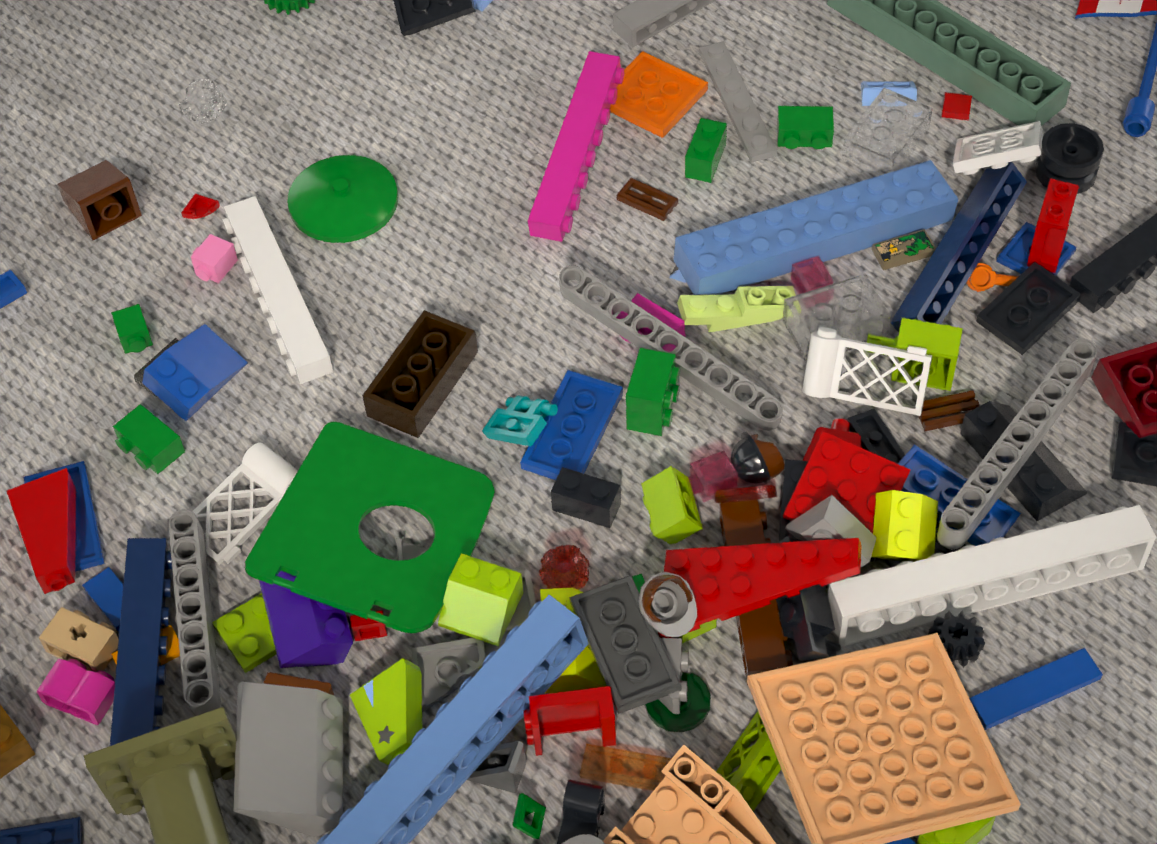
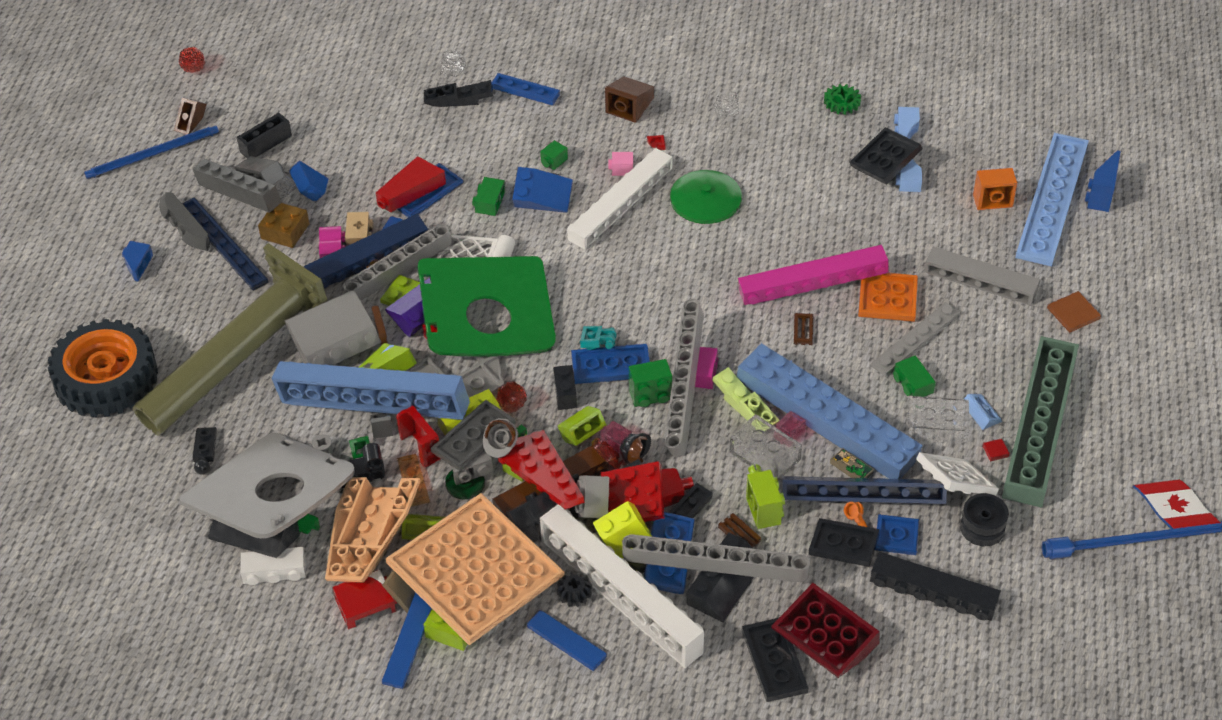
camera: 60 degrees right, 5 degrees down
dark brown brick [362,310,478,438] -> none
lime slope [438,553,524,646] -> none
green brick [685,118,727,183] -> none
white piece [802,327,932,416] -> none
red panel [1027,179,1079,273] -> none

